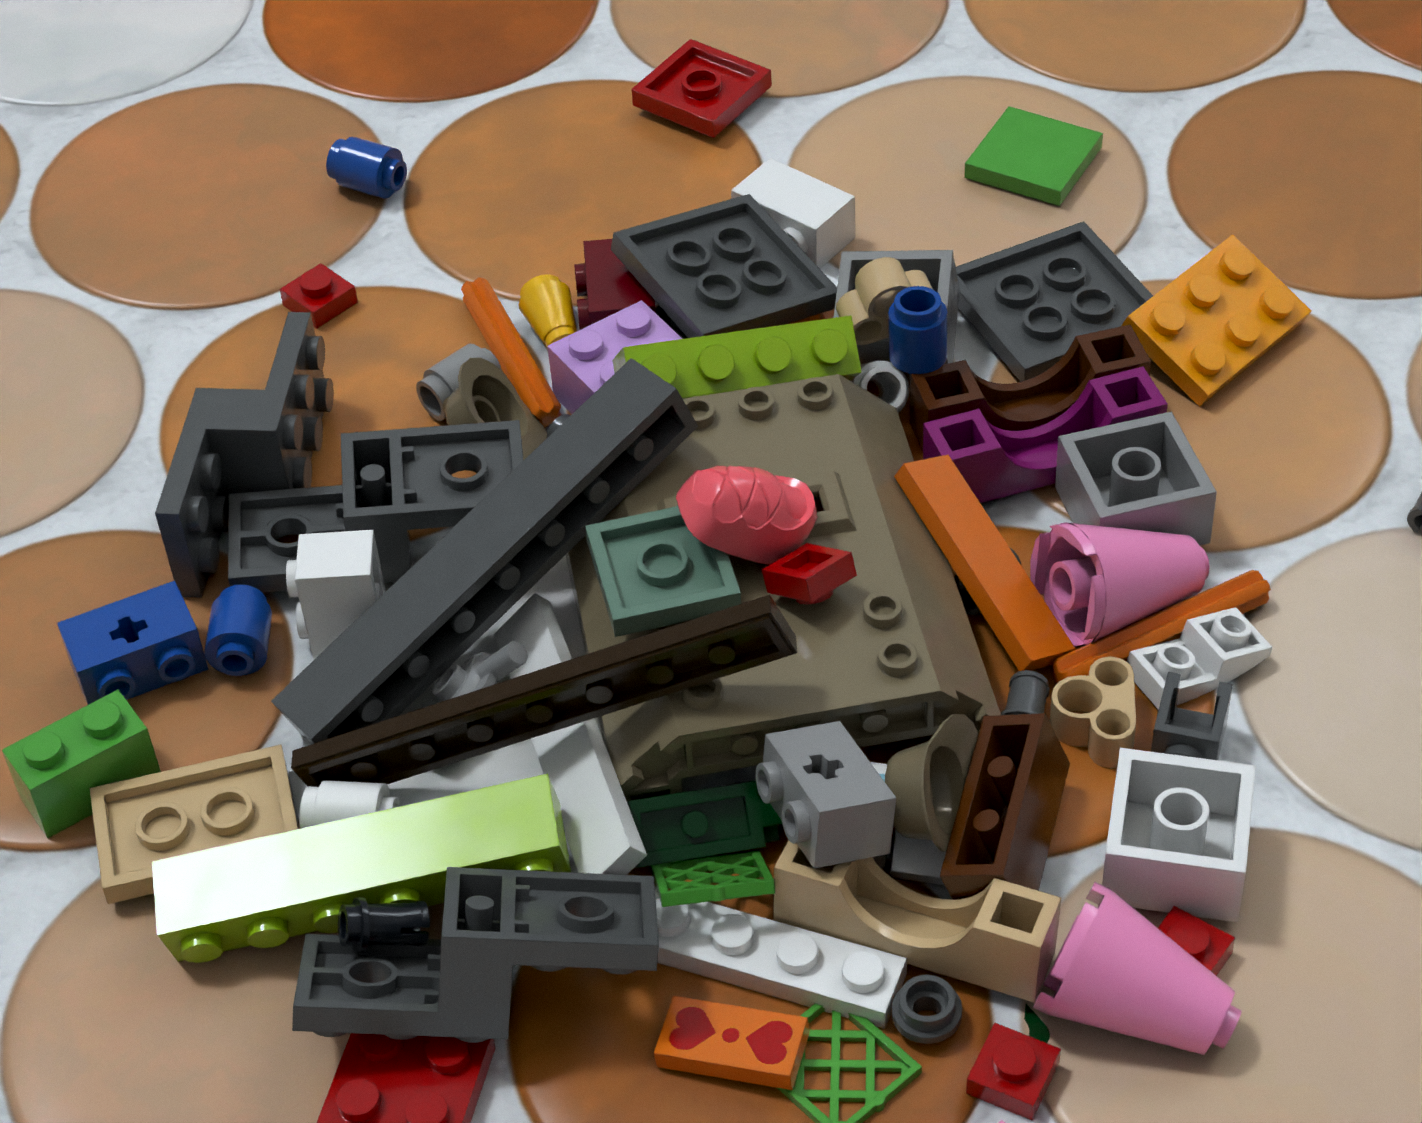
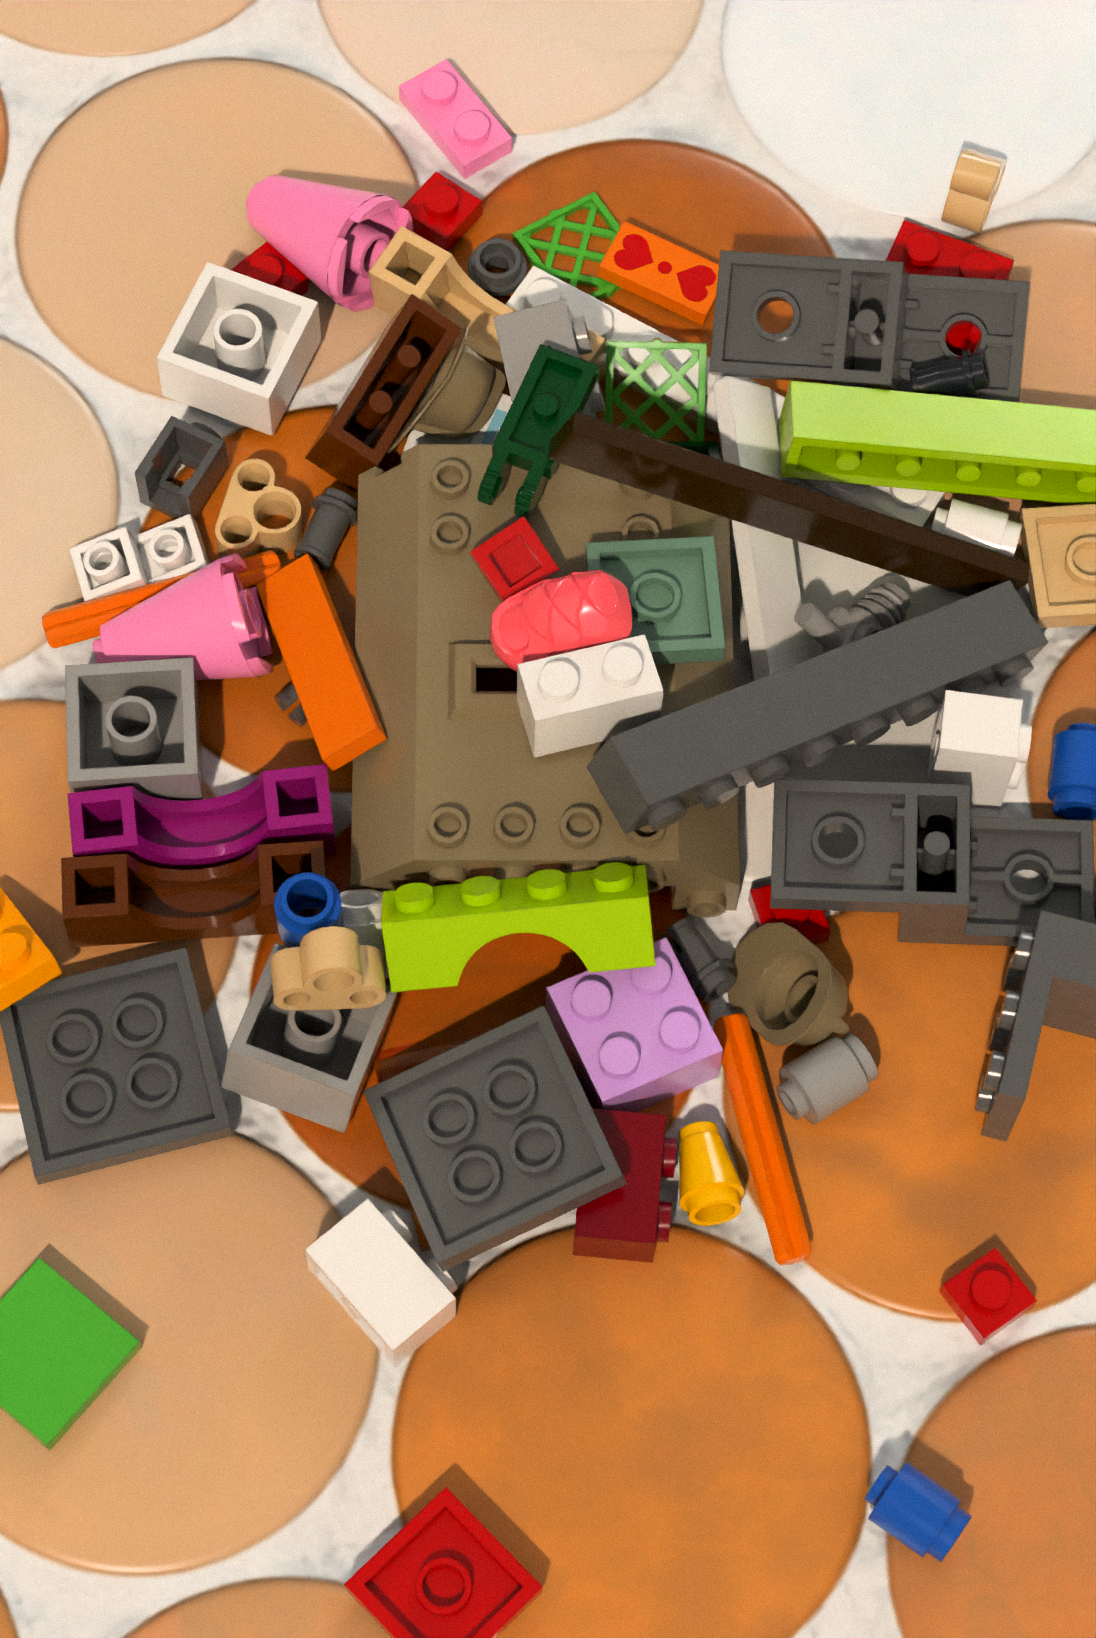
camera: 175 degrees left, 20 degrees up
none -> dark green hinge [477,344,599,519]
none -> white brick [517,634,663,758]

